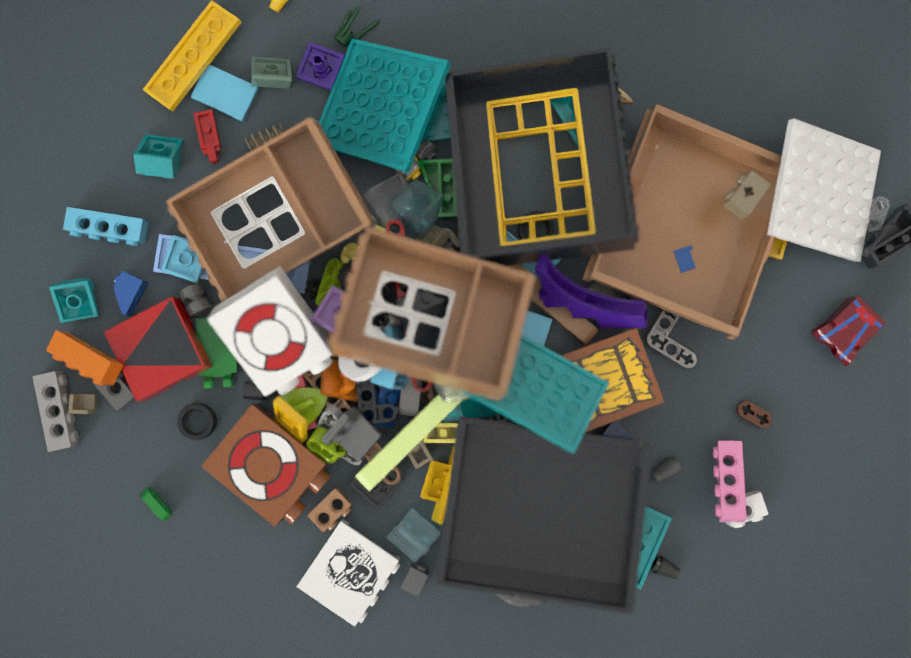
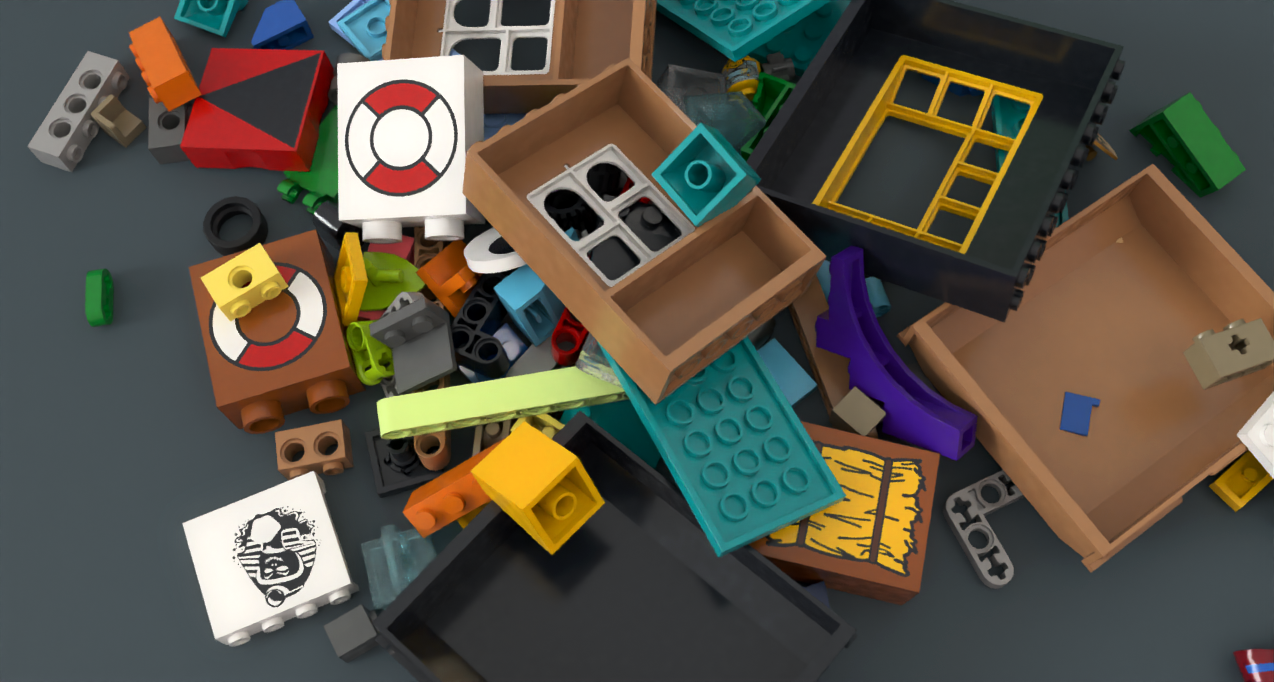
camera: 40 degrees right, 20 degrees down
none -> light yellow brick [201,243,289,322]
none -> orange brick [402,436,508,538]
none -> yellow slope [470,421,605,555]
none -> teal slope [651,123,762,227]
none -> dark tan panel [829,386,886,436]
none -> green wedge [1129,92,1246,198]

